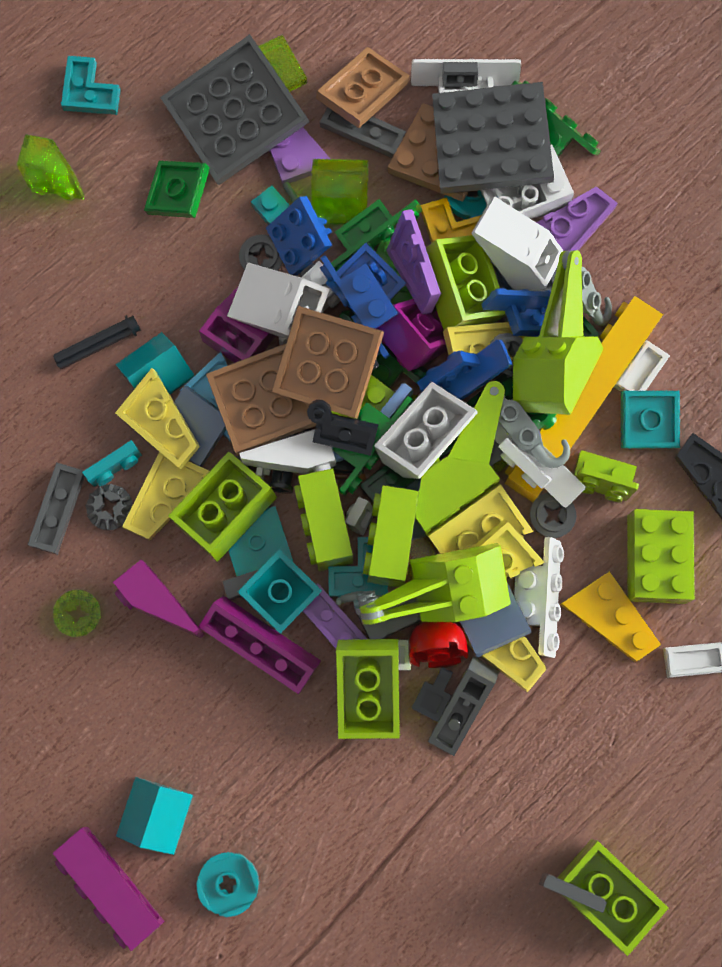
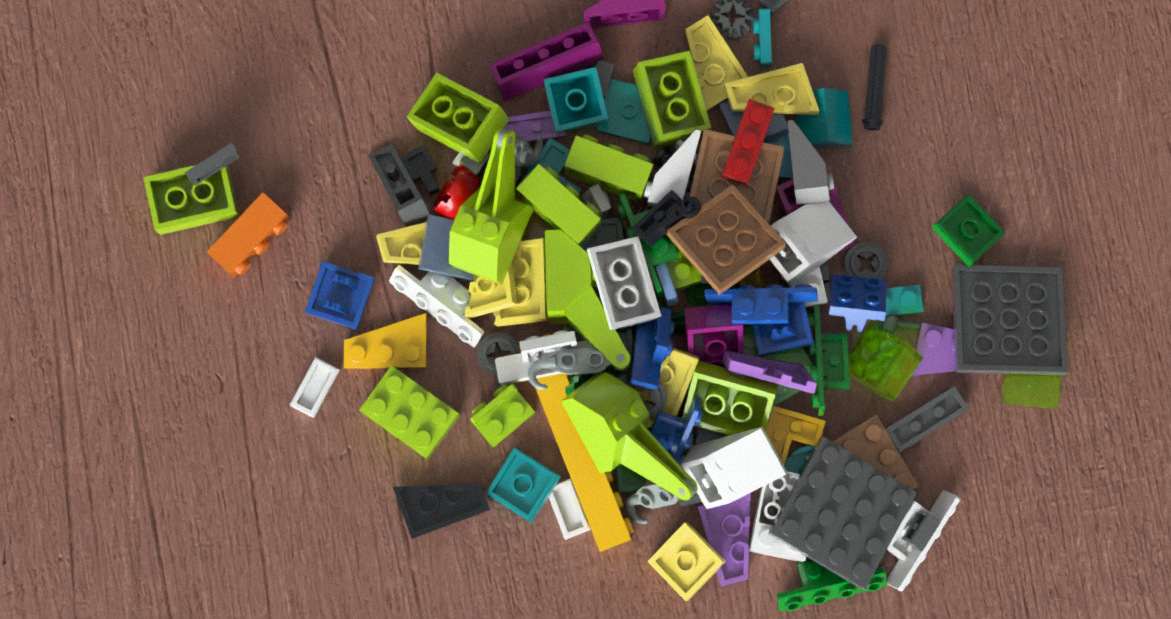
camera: 125 degrees right, 5 degrees up
clear neon green slope [17,134,84,200] -> none
teal plate [61,56,120,115] -> none
medium nougat plate [316,47,410,128] -> none
none -> orange brick [207,192,290,277]
none -> blue plate [305,261,375,330]
none -> light yellow plate [647,522,726,601]
none -> red plate [721,99,775,186]
none -> light grey slope [788,120,834,205]

